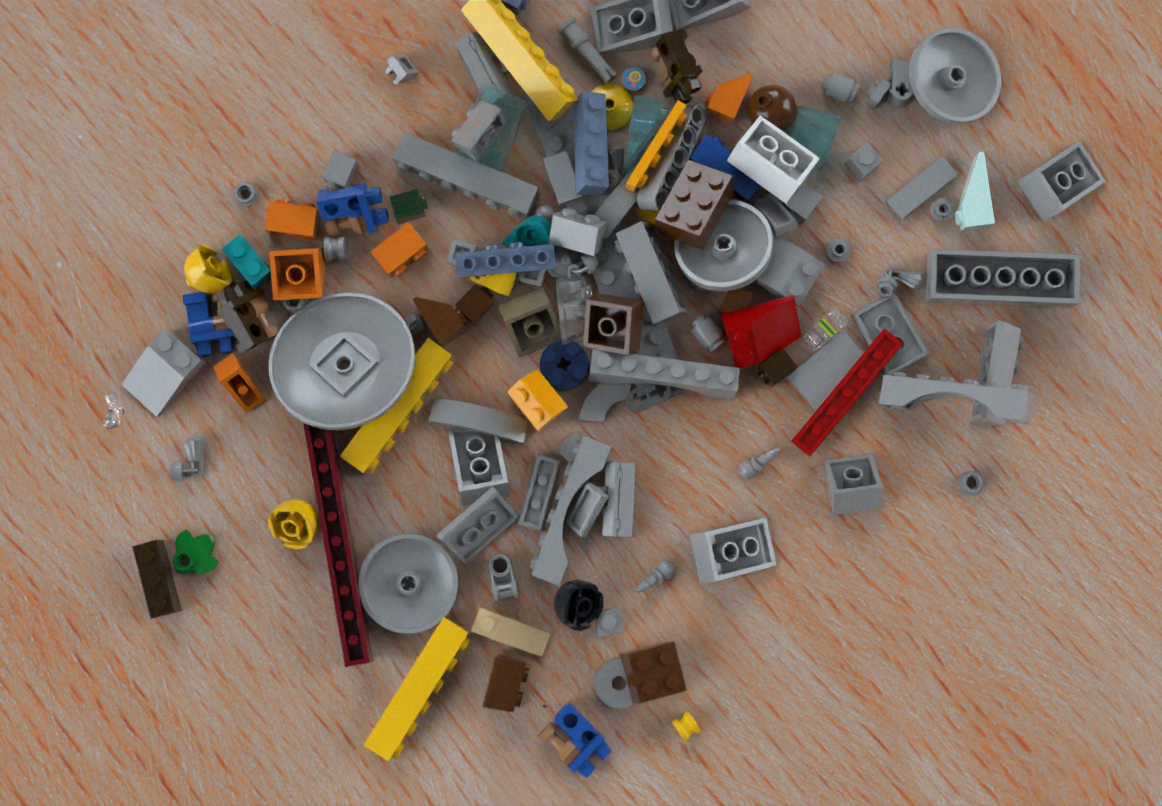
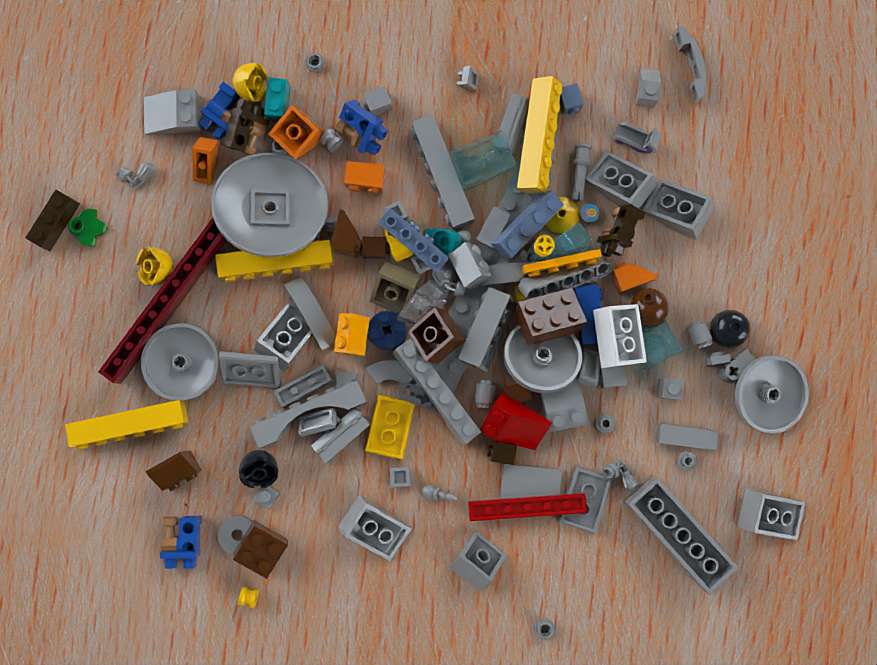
camera: 45 degrees right, 0 degrees up
clear arm [102,392,124,430] -> none
orange brick [264,199,320,241] -> none
clear green brick [389,189,428,224] -> none
light grey slope [451,101,506,162] -> none
tan slope [471,607,551,657] -> none
light grey piece [489,554,520,603] -> none
light grey bar [636,561,675,593] -> none
clear leg [802,306,850,352] -> none
light grey arch [879,372,1036,425] -> none
light aqua slope [955,152,995,232] -> none
light grey slope [970,320,1023,427] -> none
none -> yellow tile [365,395,415,460]
none -> light grey plate [390,466,411,488]
none -> yellow wheel [534,235,555,257]
none -> black cylinder [710,310,750,348]

